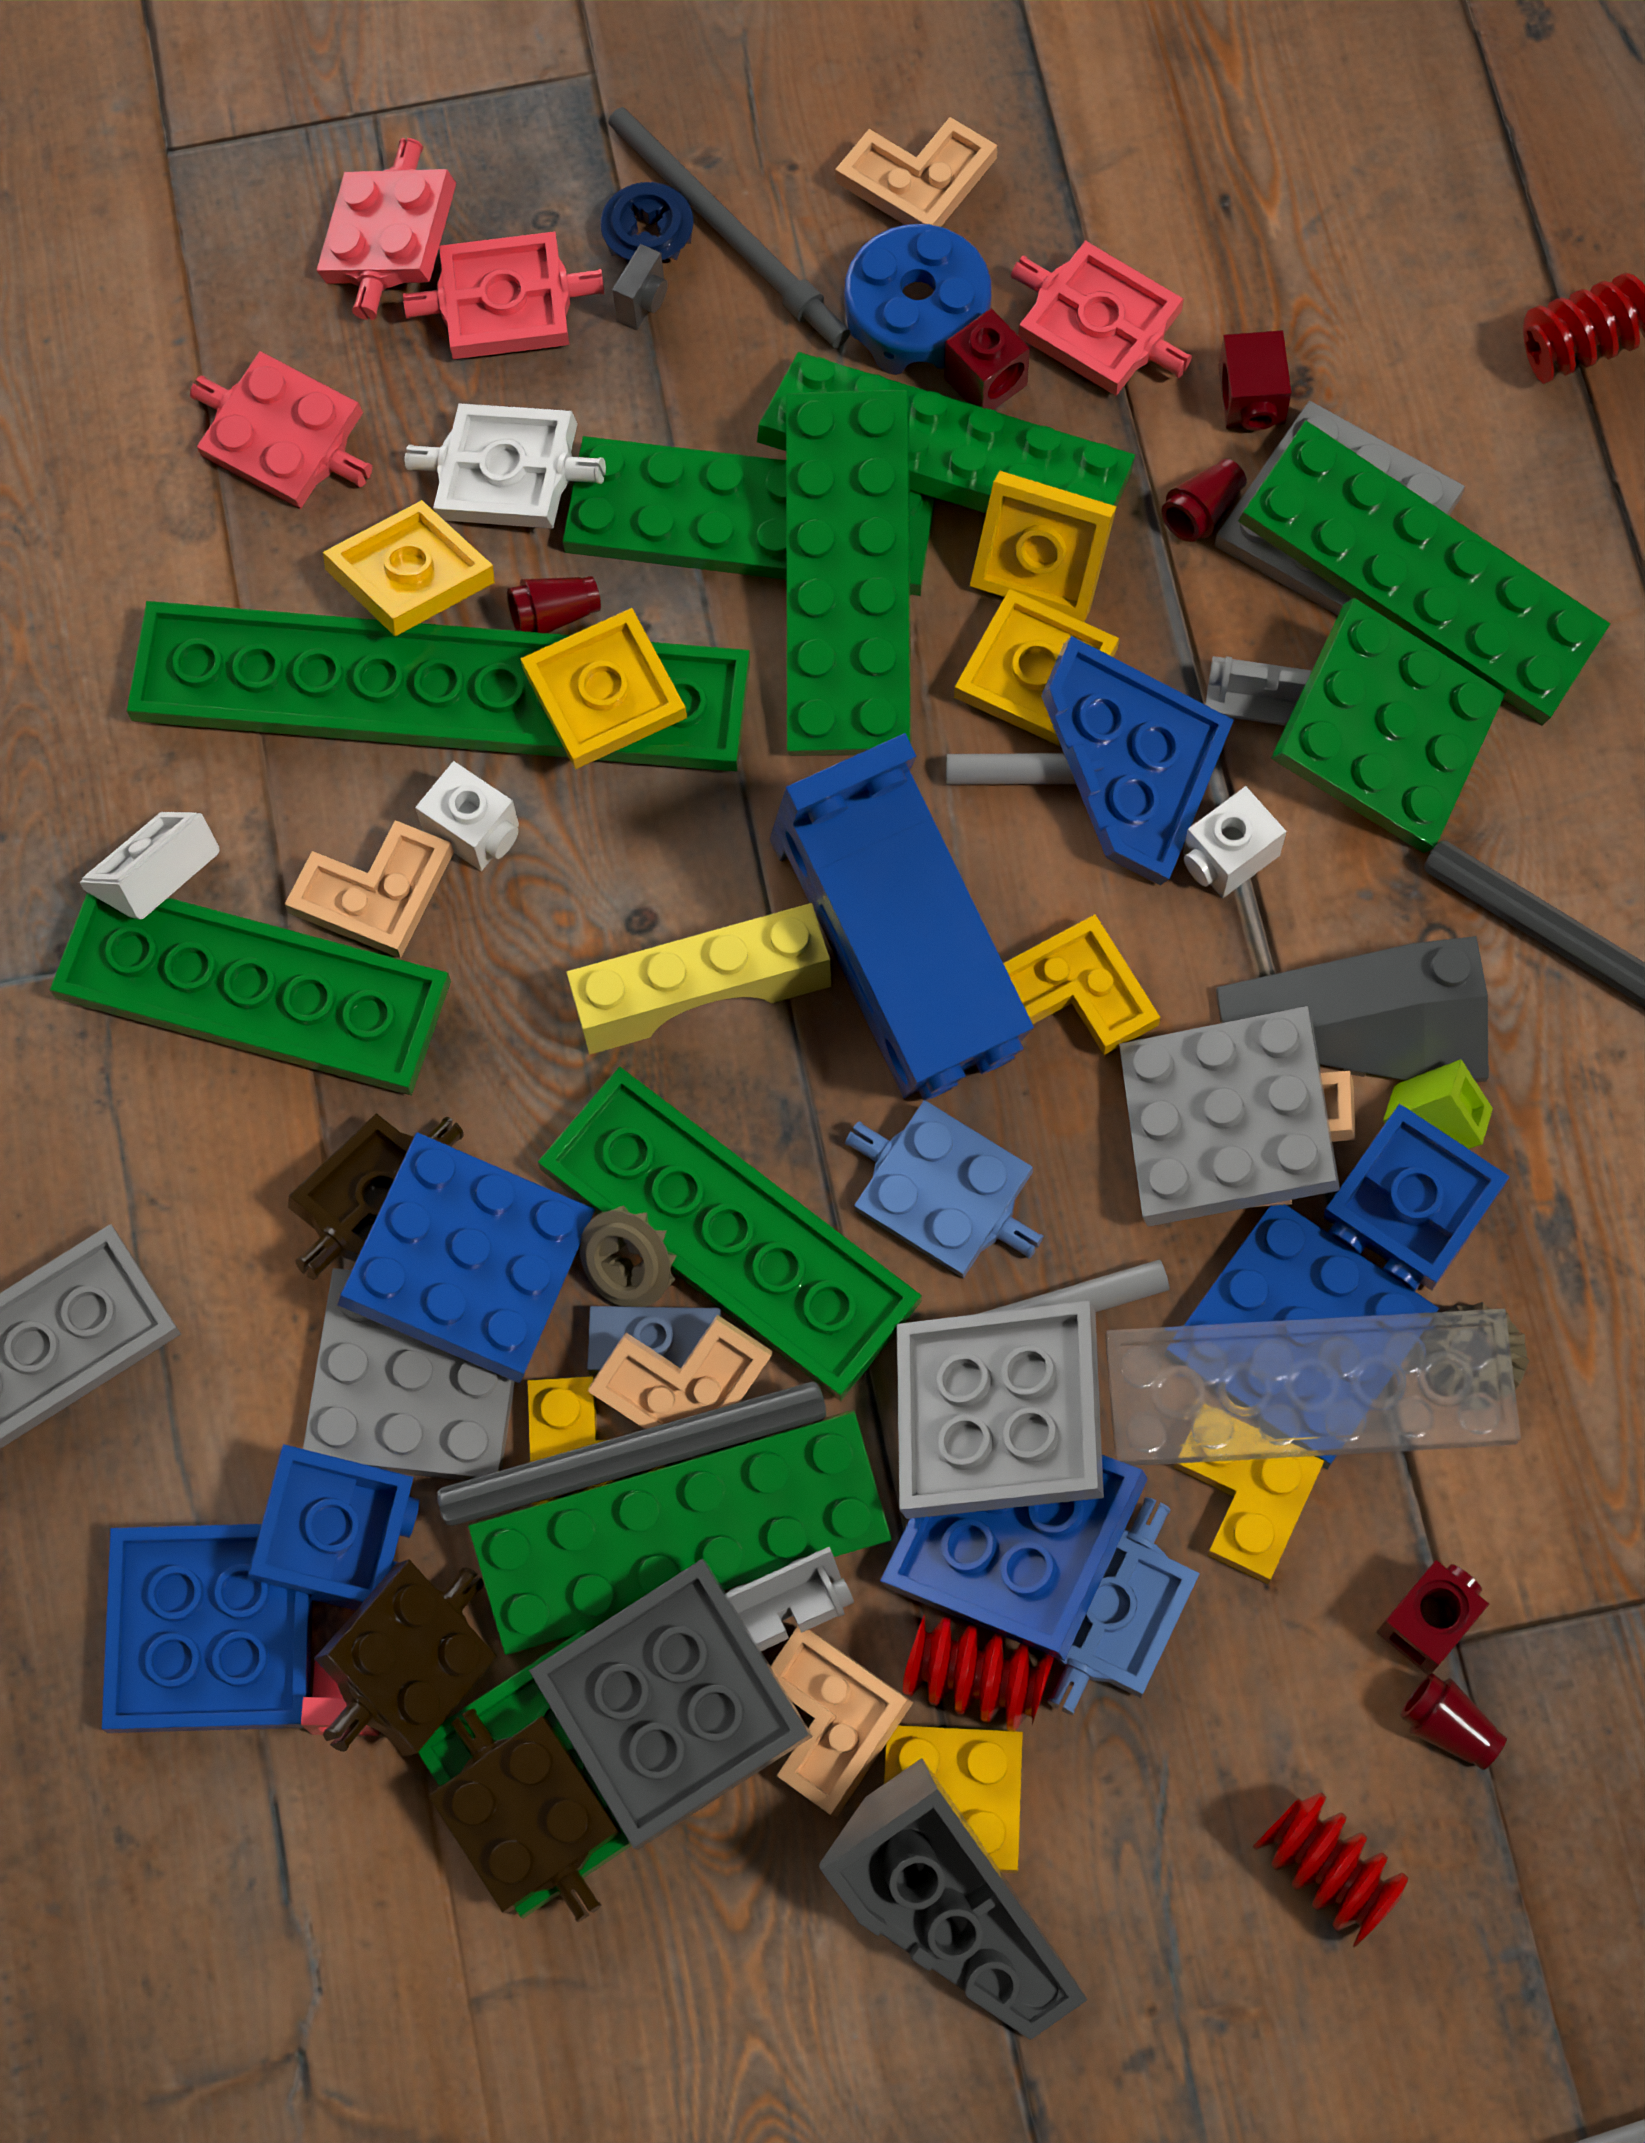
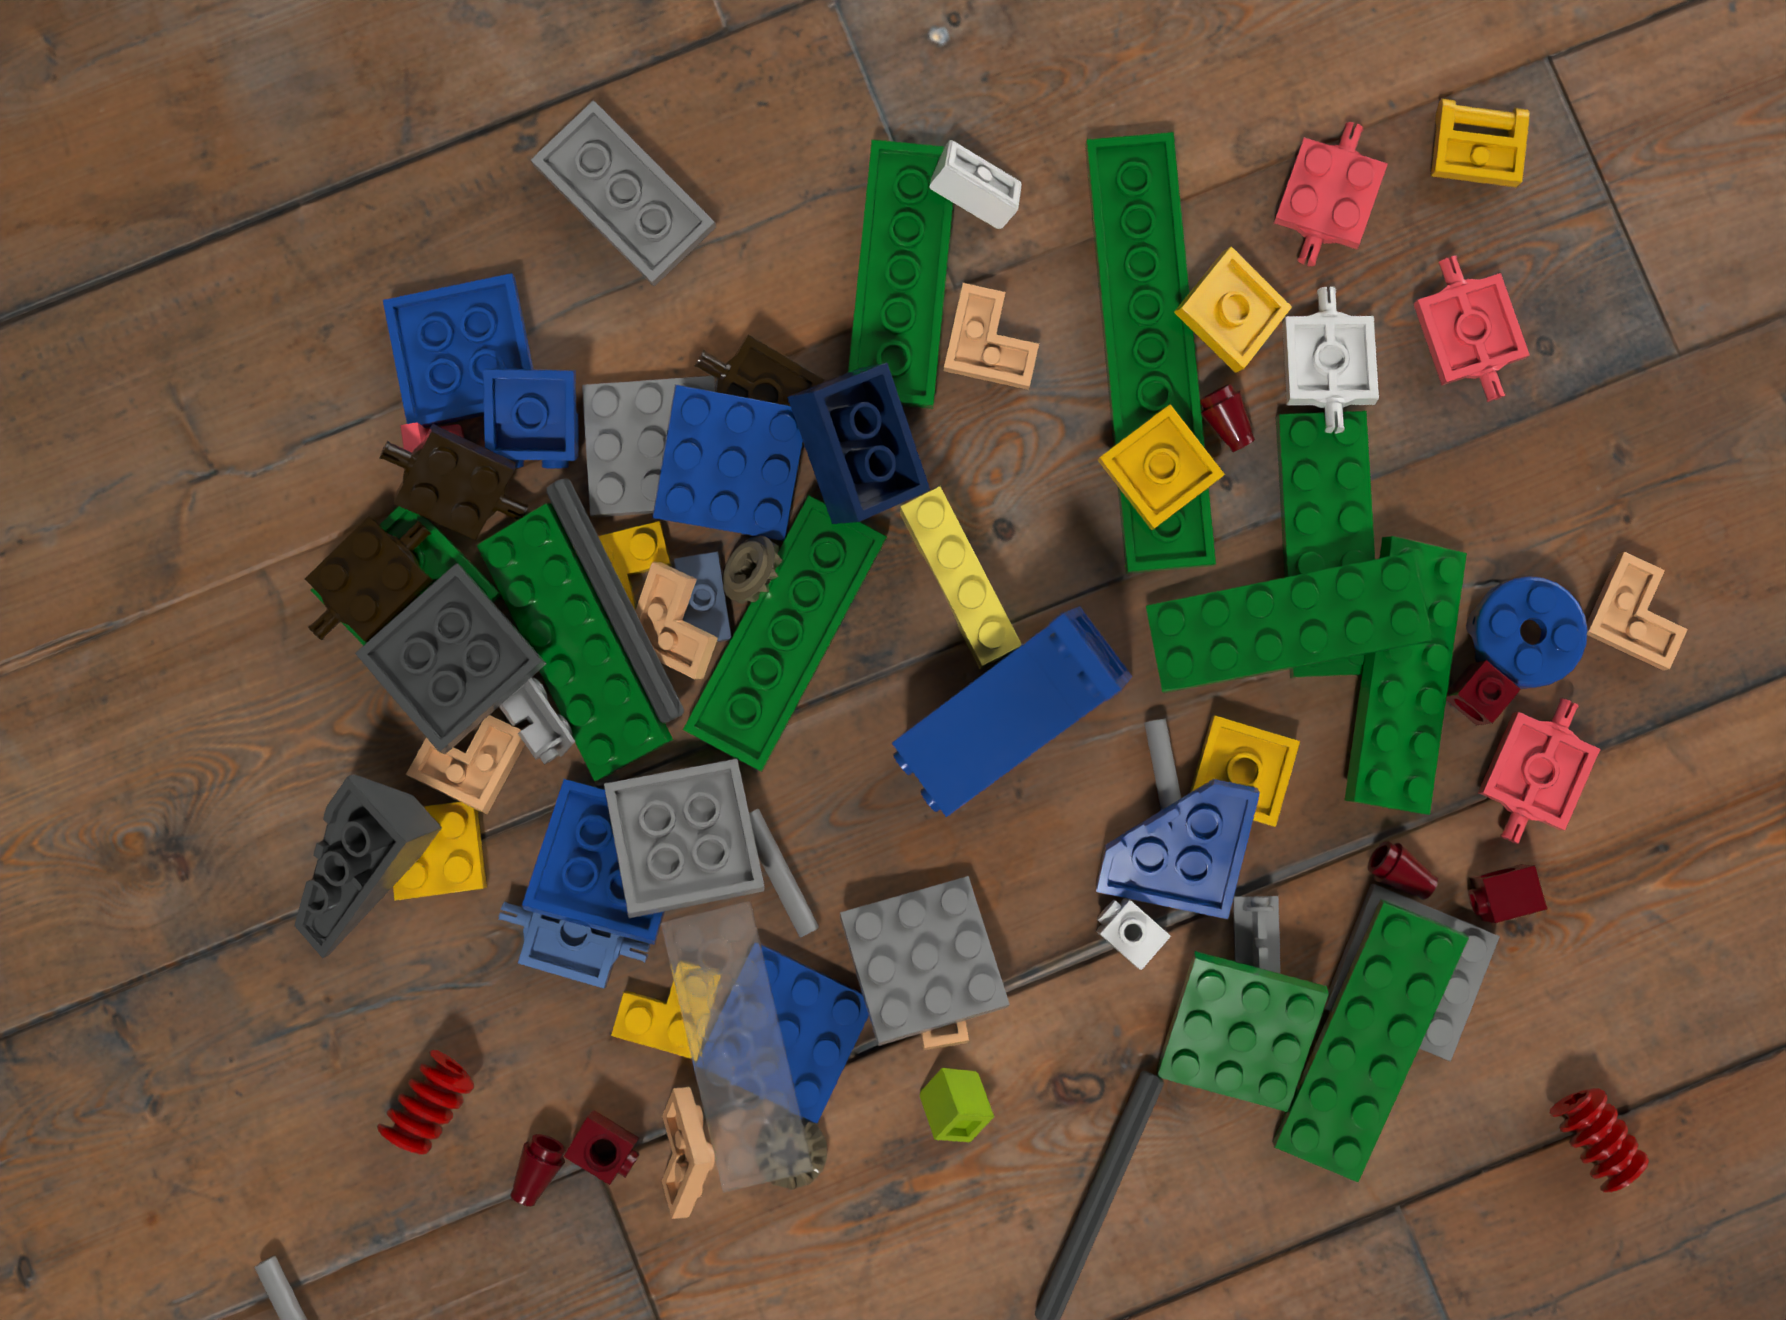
camera: 75 degrees right, 15 degrees up
coral plate [316,138,456,320] -> none
white brick [415,761,519,872] -> none
dark blue gear [600,182,694,263] -> none
dark grey bar [608,107,850,348] -> none
flat silver plate [612,244,668,330] -> none
medium blue plate [845,1100,1044,1279] -> none
red piece [903,1614,1054,1732] -> none
yellow plate [970,471,1117,622] -> none
yellow plate [1003,914,1160,1055] -> none
dark grey wedge [1216,936,1489,1083] -> none
blue plate [1323,1103,1510,1291] -> none
none -> light nougat plate [662,1087,714,1219]
none -> dark blue brick [788,363,930,524]
none -> yellow plate [1431,99,1530,187]

